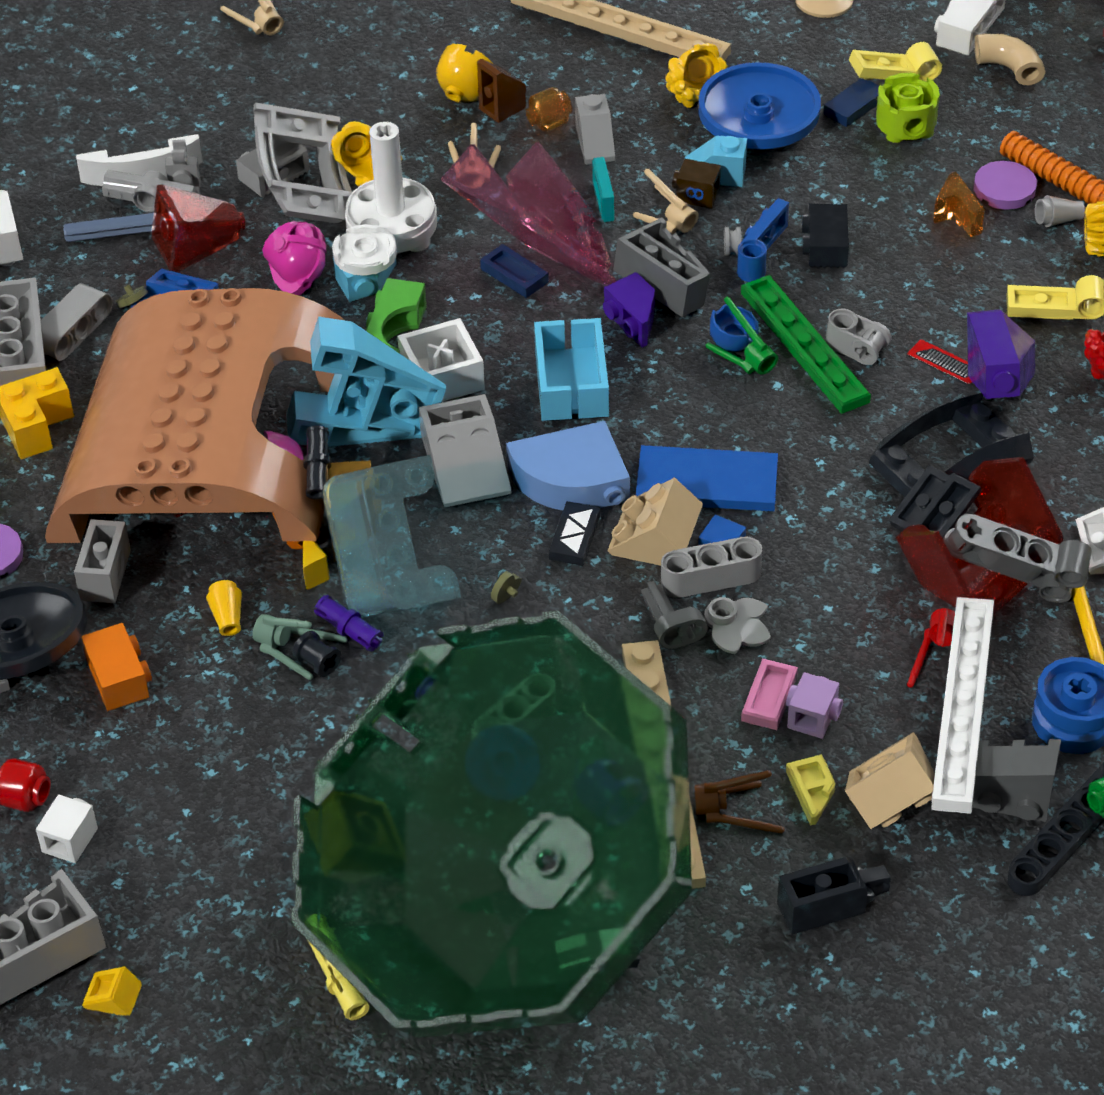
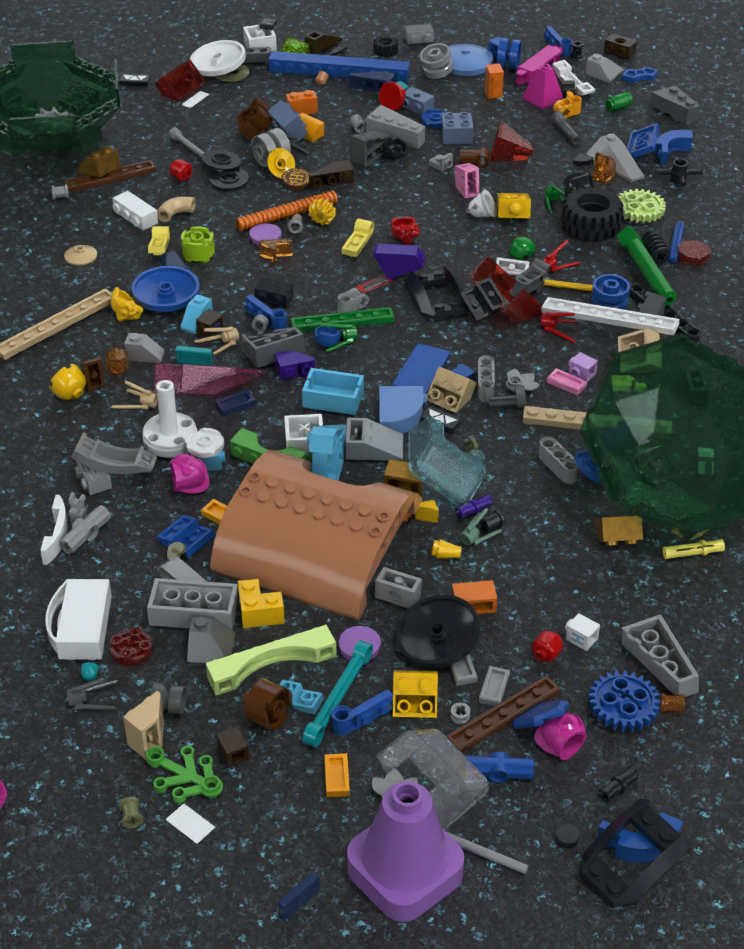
camera: 75 degrees left, 5 degrees down
sand blue axle [63,205,220,242] -> none
yellow slope [82,967,142,1015] -> none
clear red slope [151,184,245,272] -> none
black pin [303,426,331,499] -> none
yellow hair [331,121,402,186] -> none

